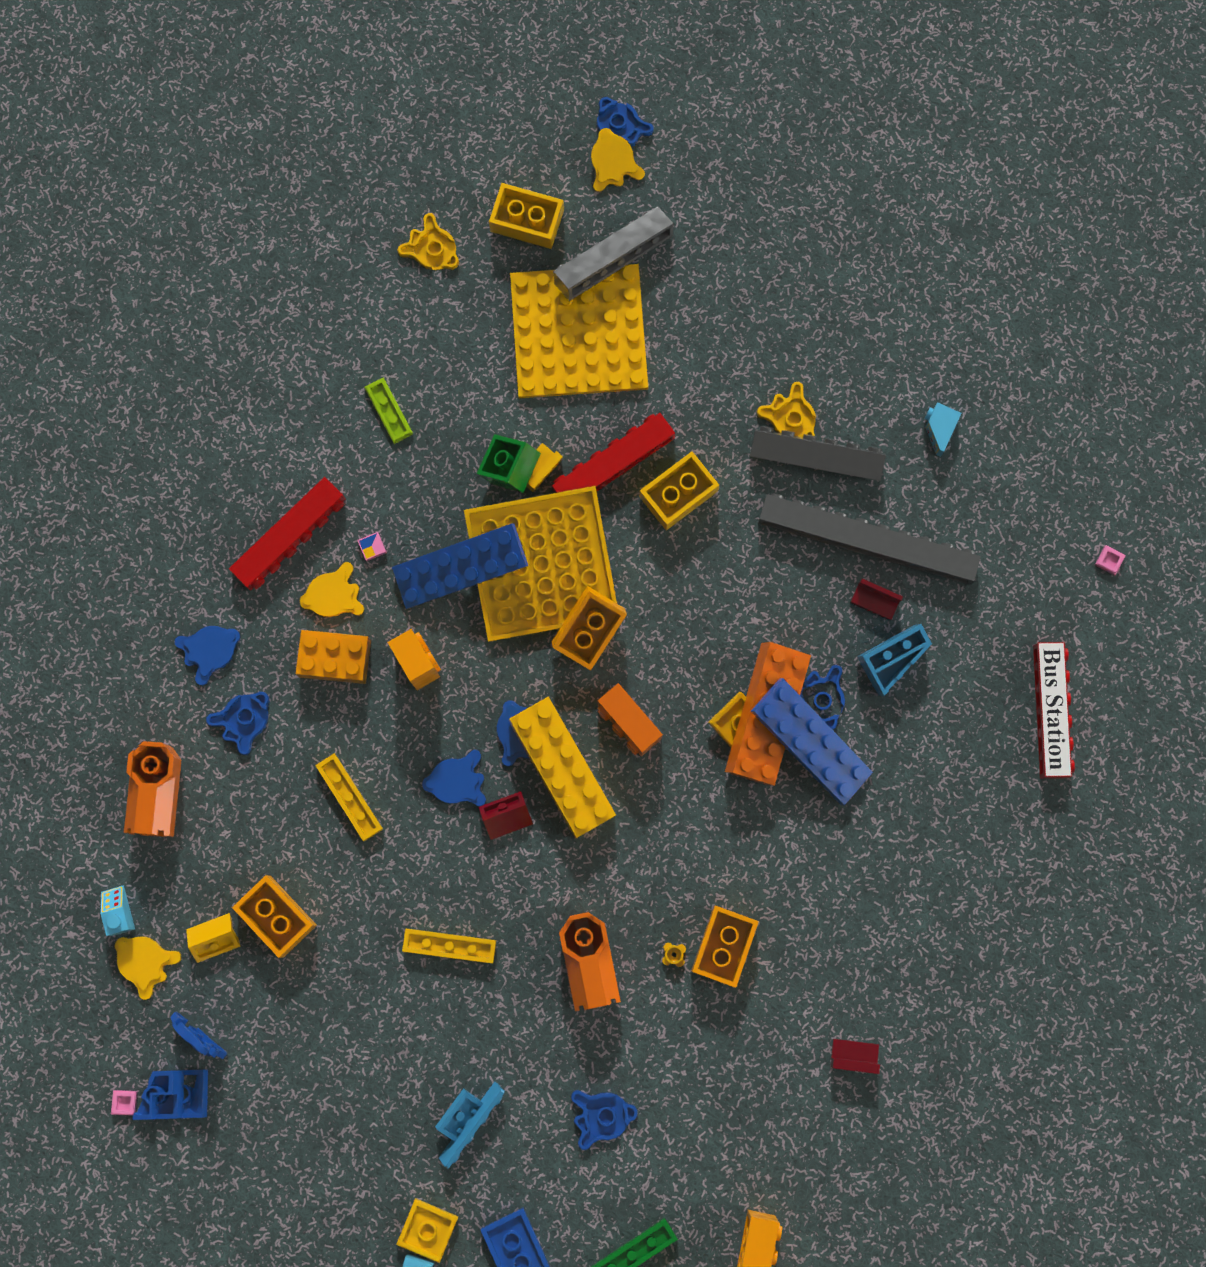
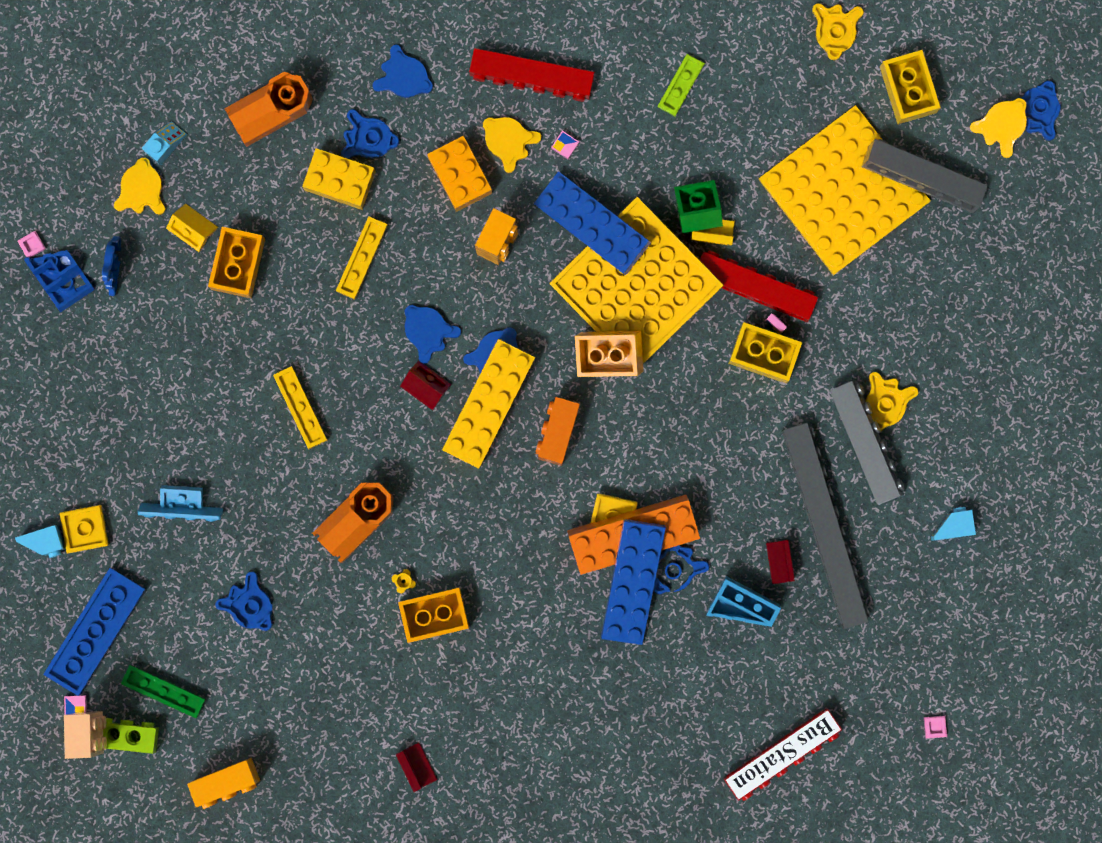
camera: 55 degrees right, 5 degrees up
none -> yellow brick [302,148,376,210]
none -> bright pink tile [765,313,787,334]

